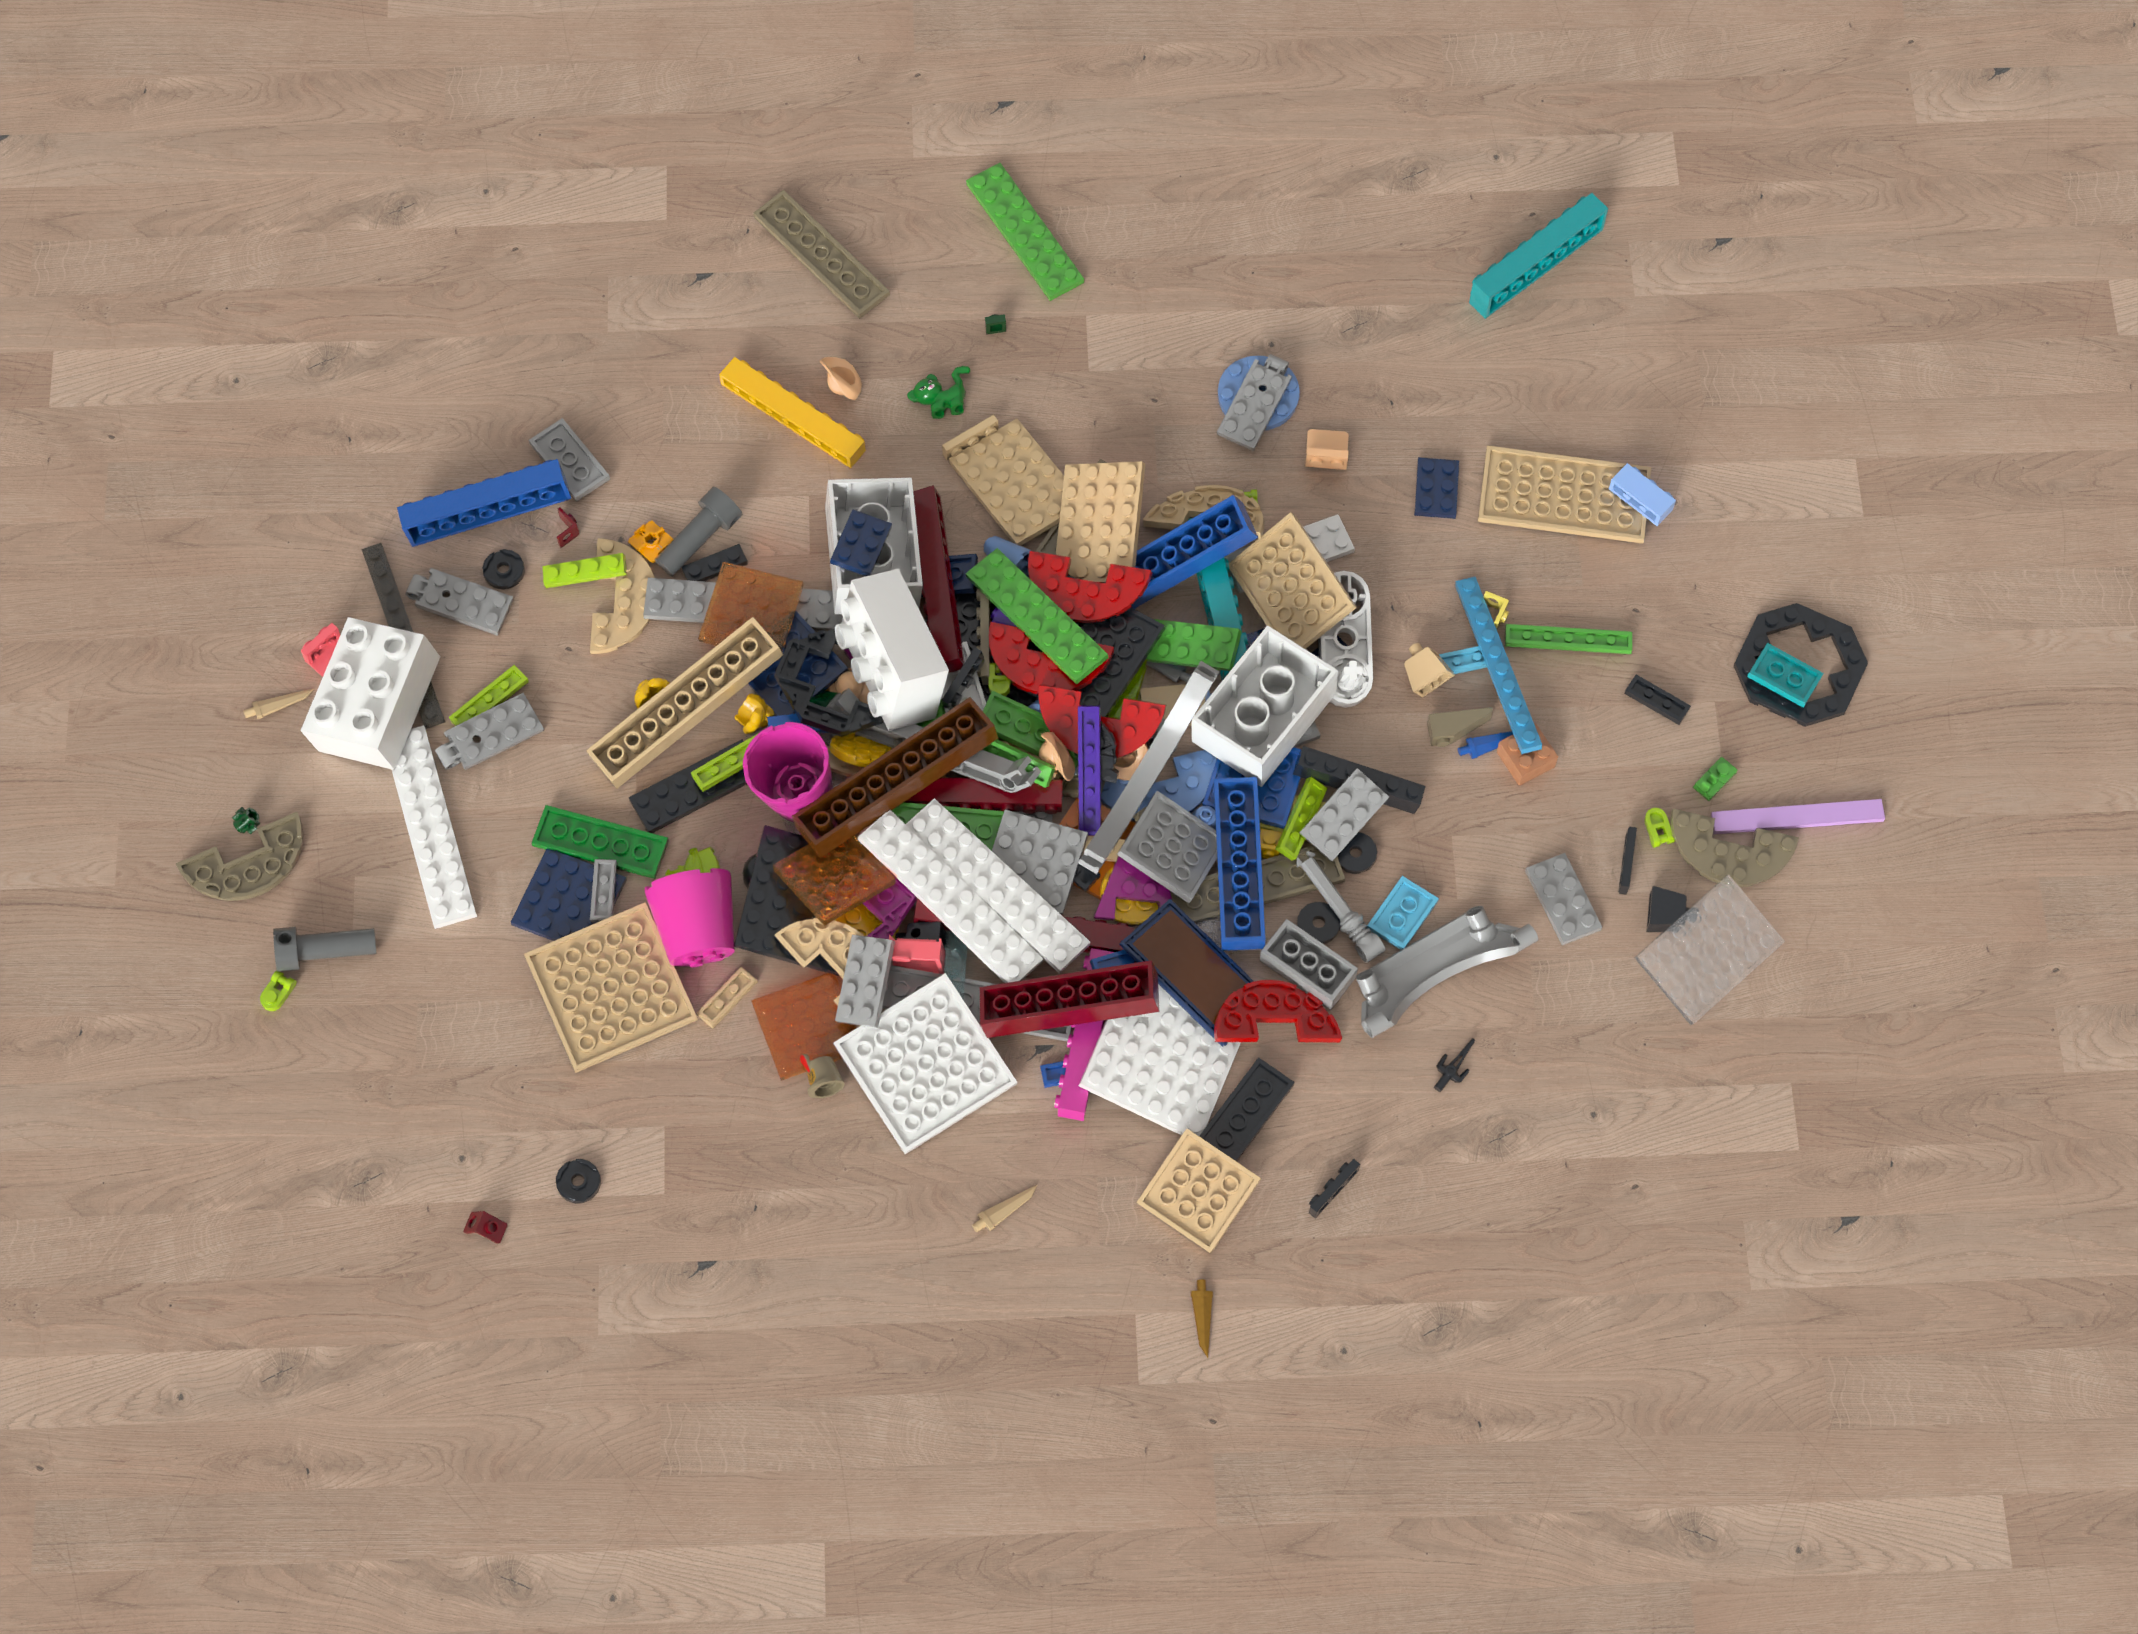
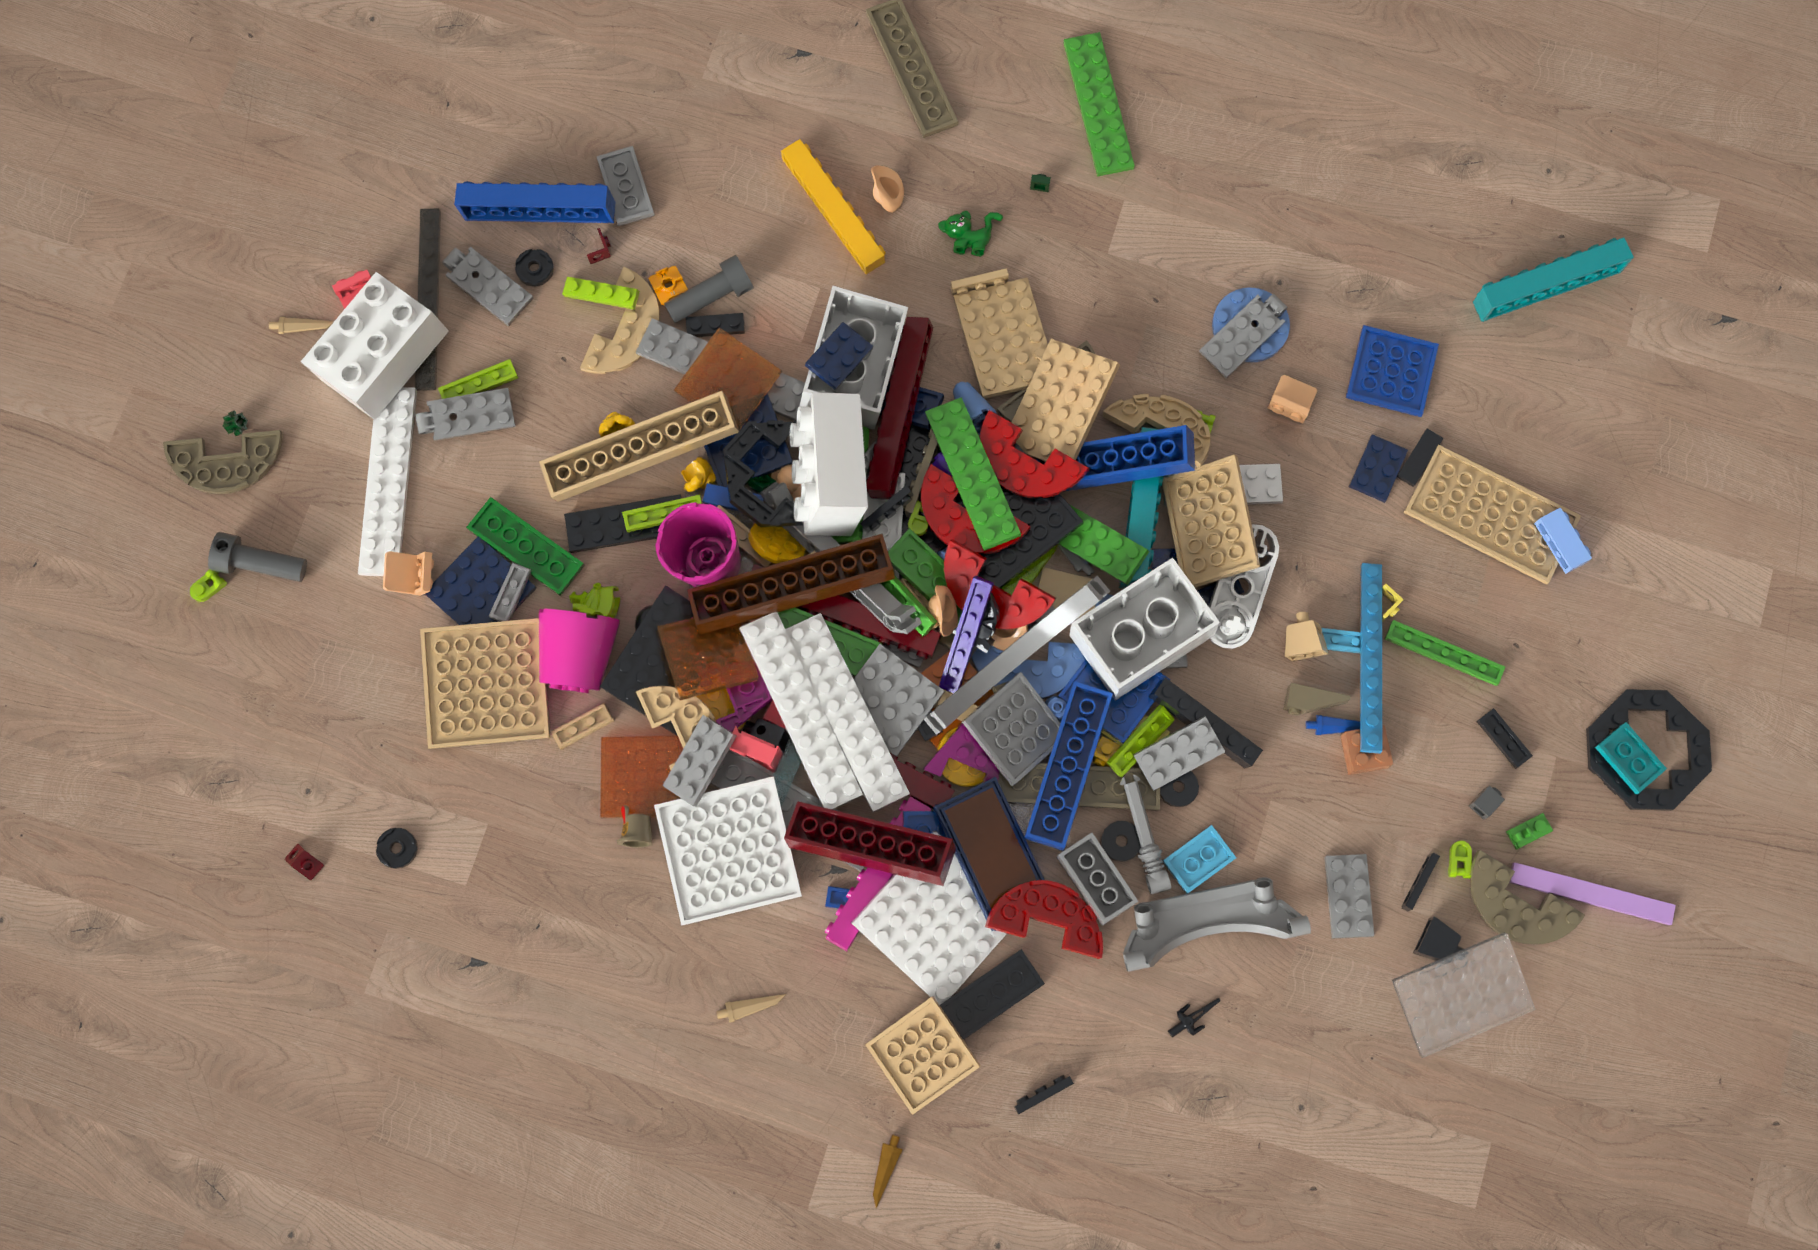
camera: 20 degrees right, 10 degrees up
none -> light nougat bracket [383,551,434,596]
none -> blue plate [1345,325,1439,417]
none -> black tile [1397,428,1444,487]
none -> dark grey brick [1469,786,1505,820]

